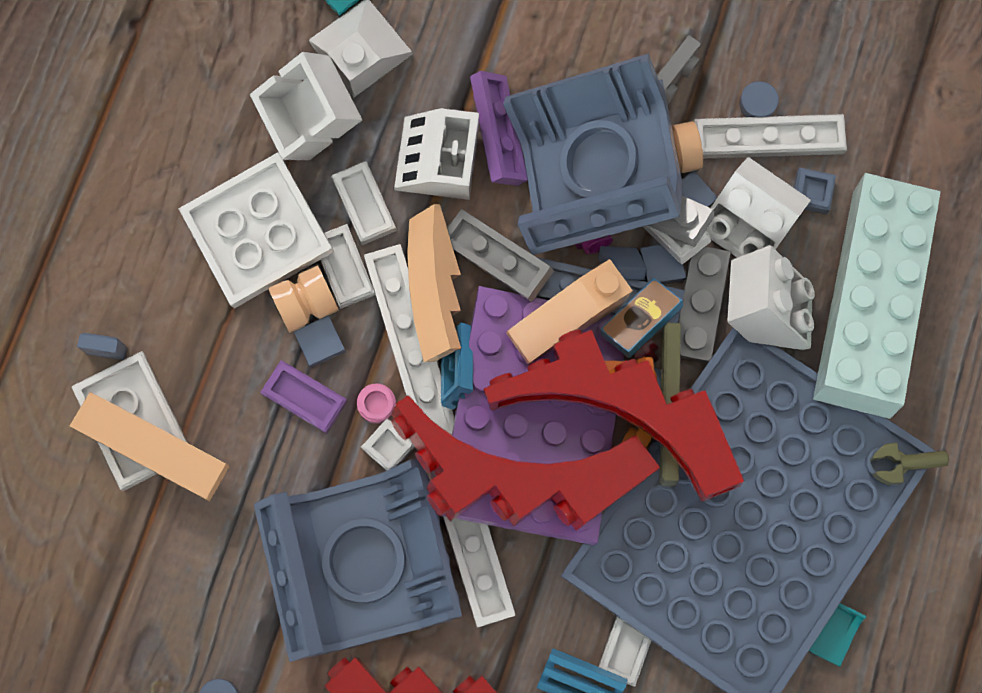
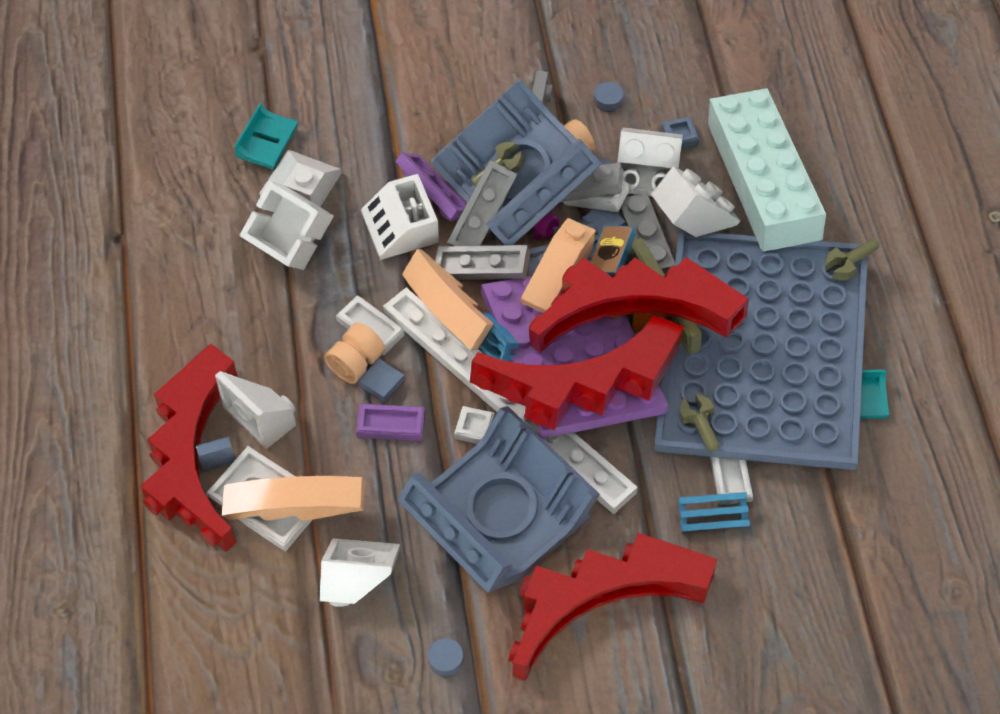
camera: 25 degrees left, 20 degrees down
white plate [179,153,334,309] -> none
white tile [331,161,397,245] -> none
bright pink tile [357,384,396,424] -> none
white tile [694,114,847,159] -> none
none -> red arch [141,344,238,552]
none -> white slope [215,371,296,449]
none -> white slope [320,538,400,607]
none -> light grey plate [447,160,517,246]
none -> olive bar [471,142,525,187]
none -> olive bar [679,393,720,452]

